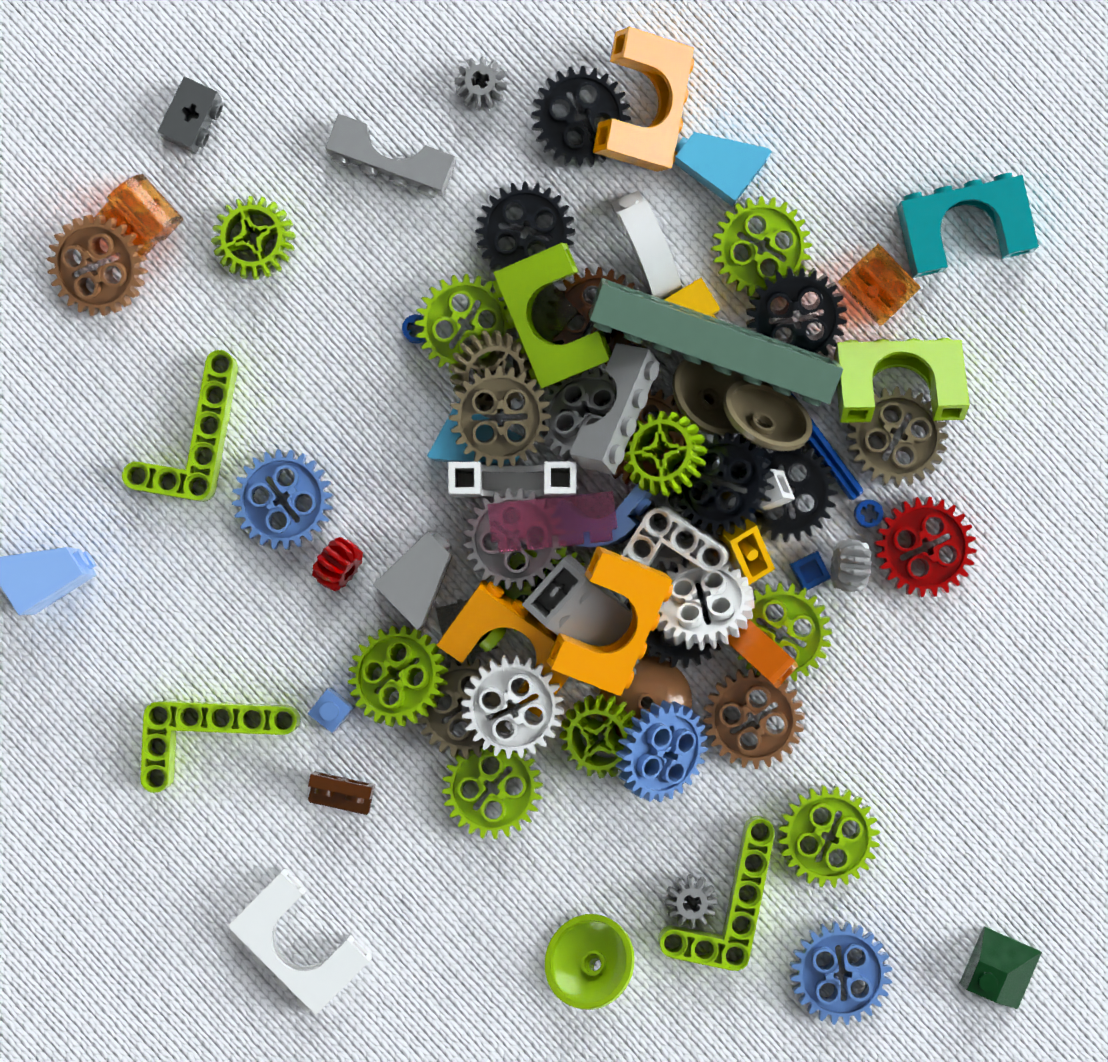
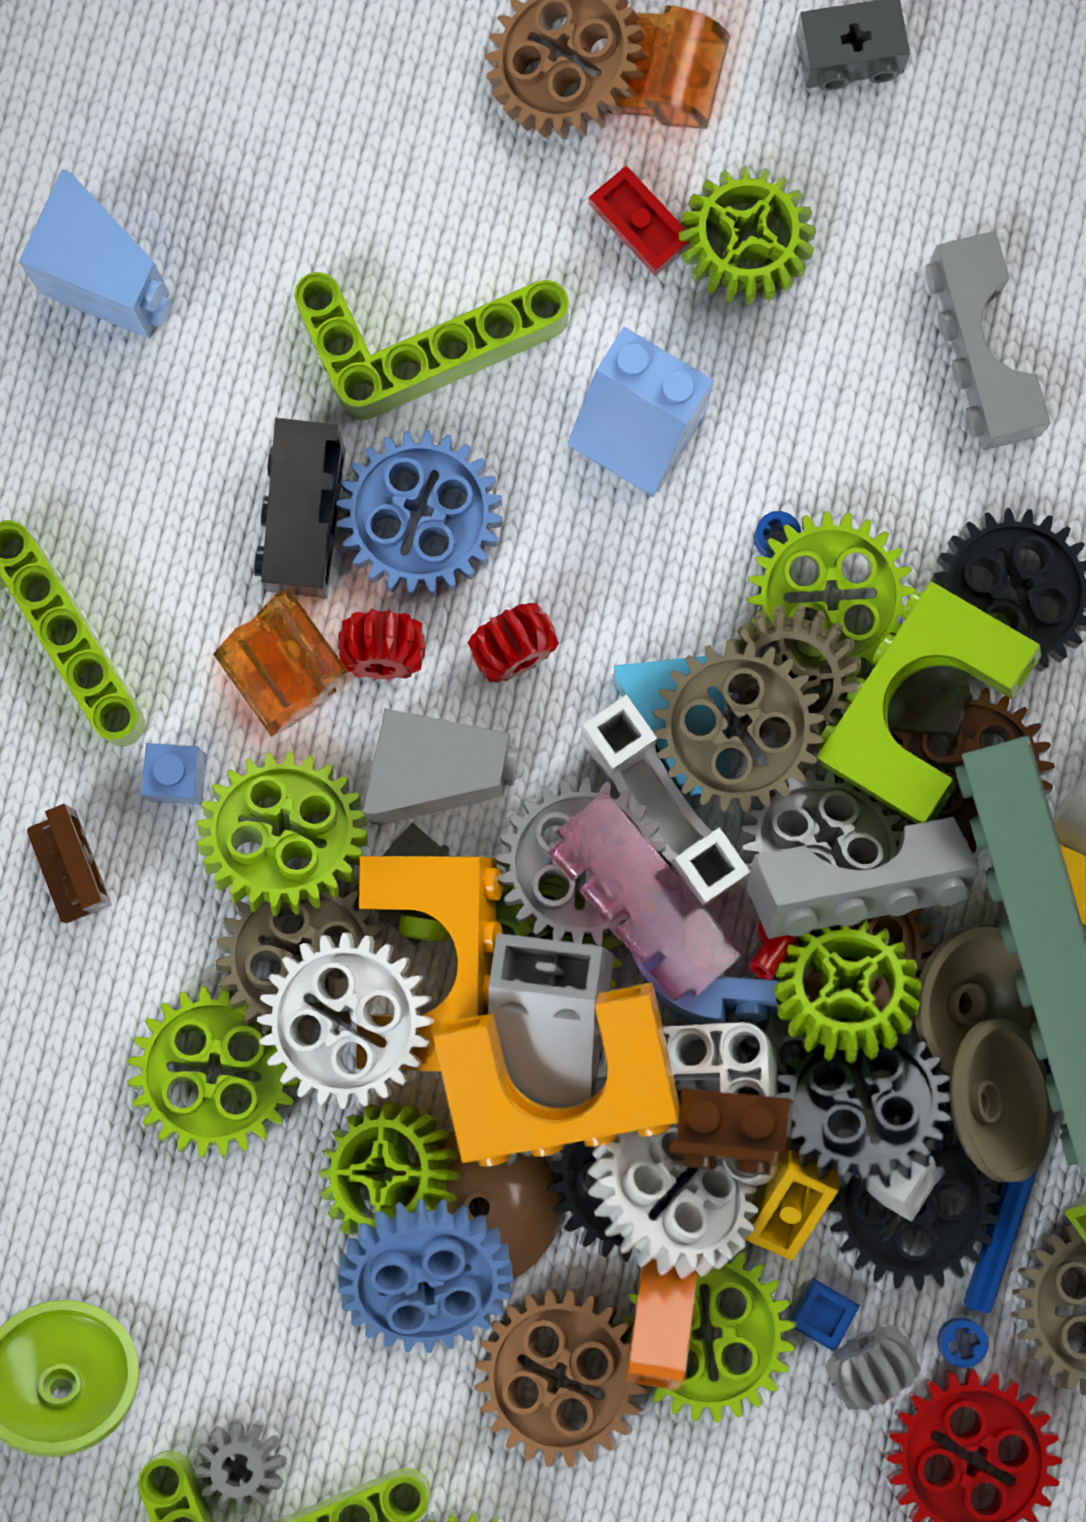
camera: 55 degrees right, 5 degrees down
none -> clear orange brick [213,588,348,737]
none -> black wedge [254,418,346,599]
none -> red gear [467,603,559,682]
none -> light blue slope [567,327,714,497]
none -> red plate [588,165,690,276]
none -> reddish brown bracket [669,1088,794,1175]
none -> red arm [749,920,797,980]

